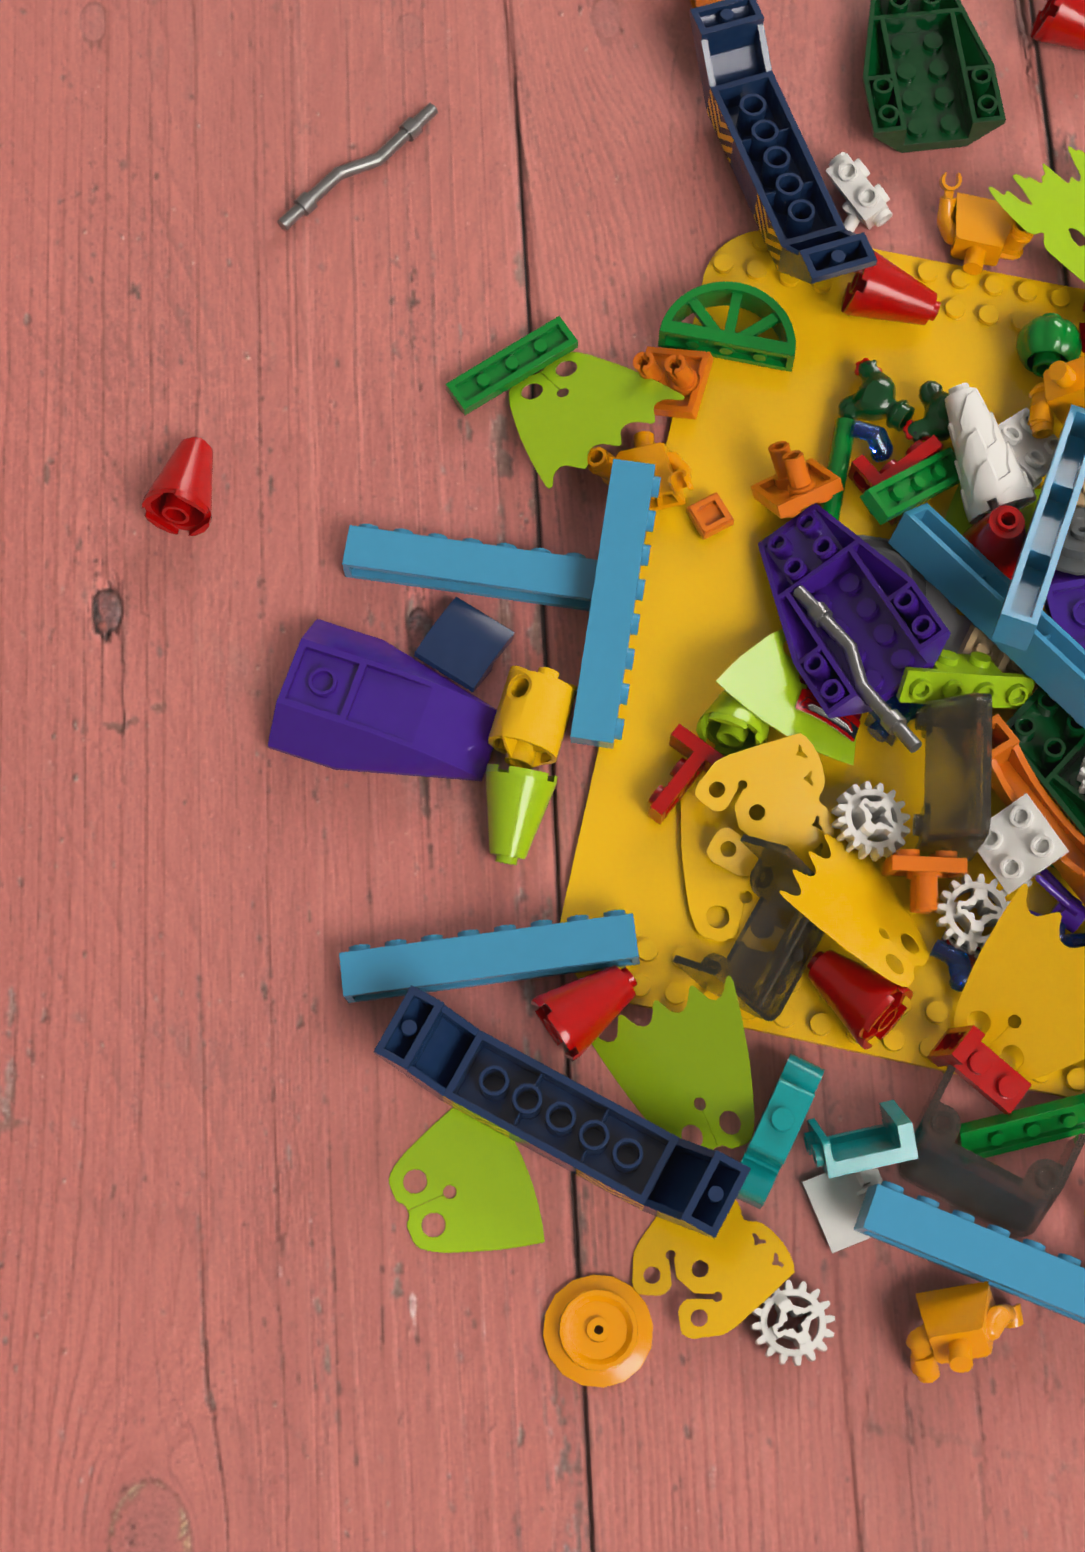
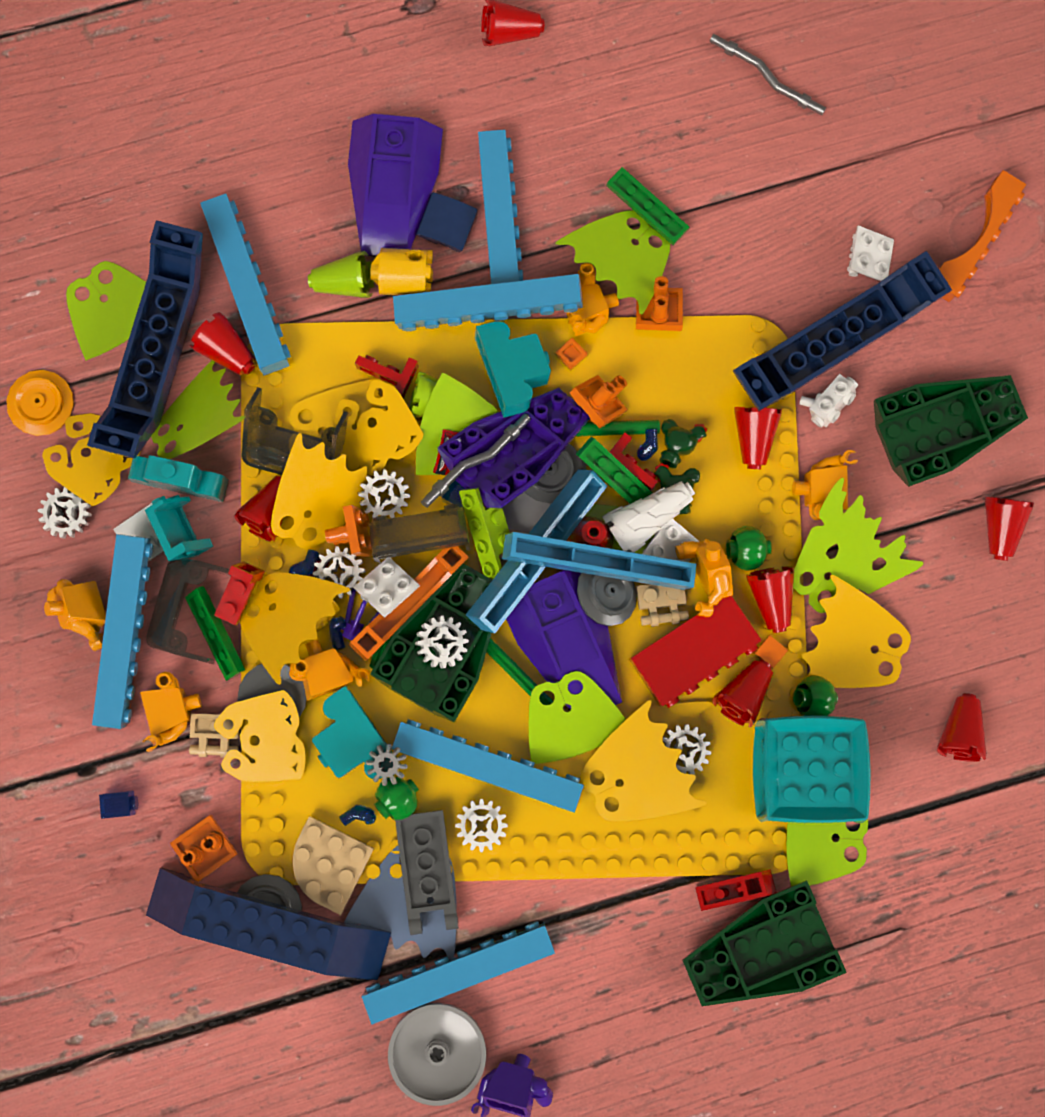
camera: 70 degrees right, 10 degrees up
green window [658,282,796,372] -> none
none -> teal brick [474,321,551,418]
none -> white hinge [847,226,894,281]

